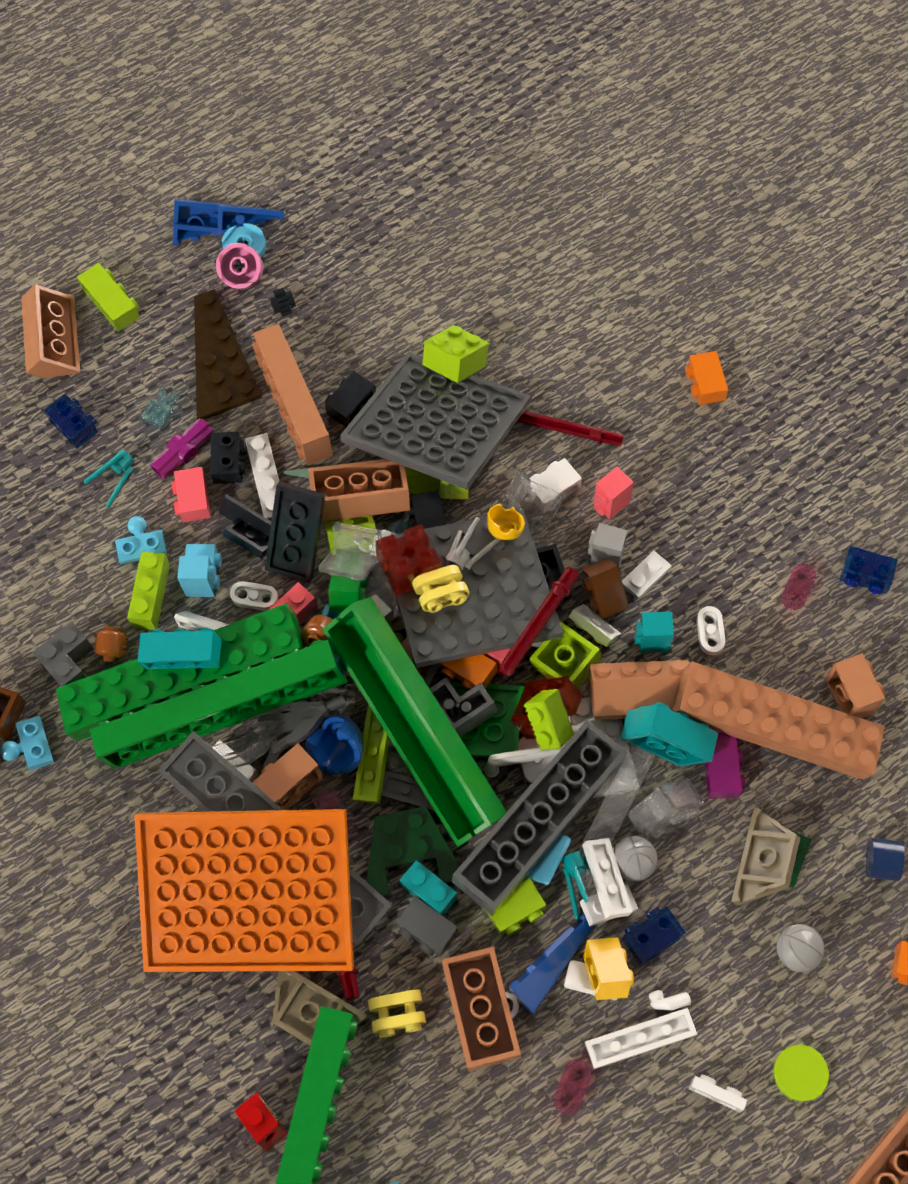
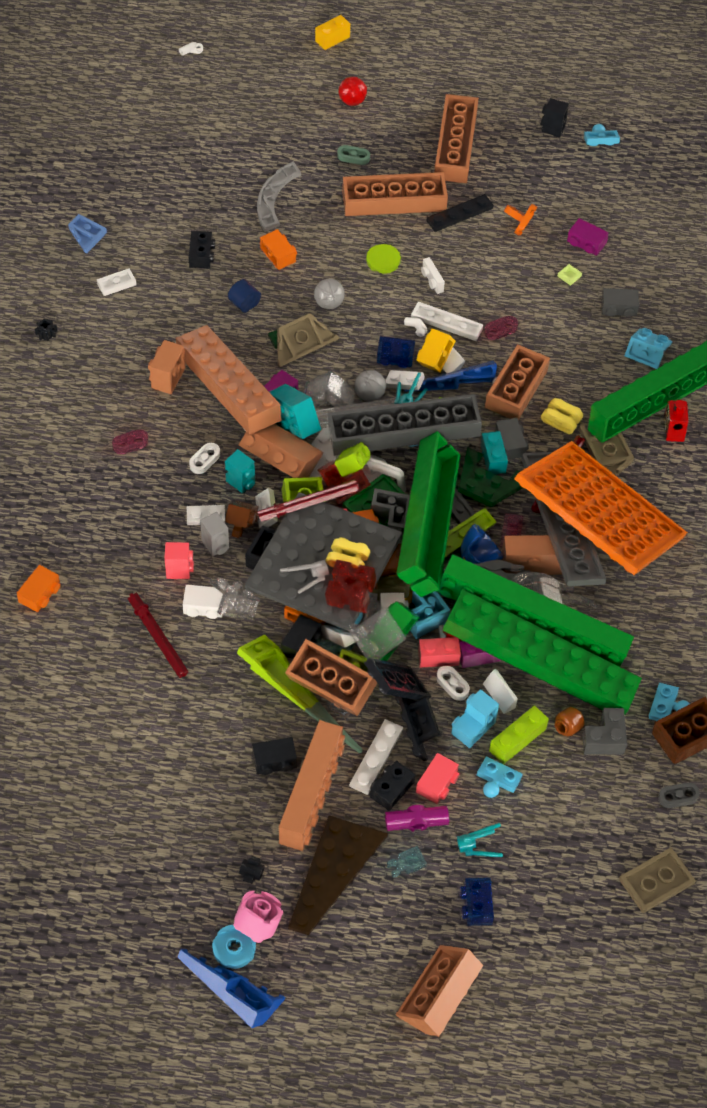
camera: 145 degrees left, 10 degrees down
lime brick [77,263,140,332] -> none
teal brick [138,628,222,670] -> none
dark orange head [301,615,332,647] -> none
dark grey plate [340,352,531,490] -> none
lime brick [422,325,489,383] -> none
yellow hair [487,504,525,540] -> none
white plate [582,838,633,919] -> none
clear blue brick [839,546,898,594] -> none

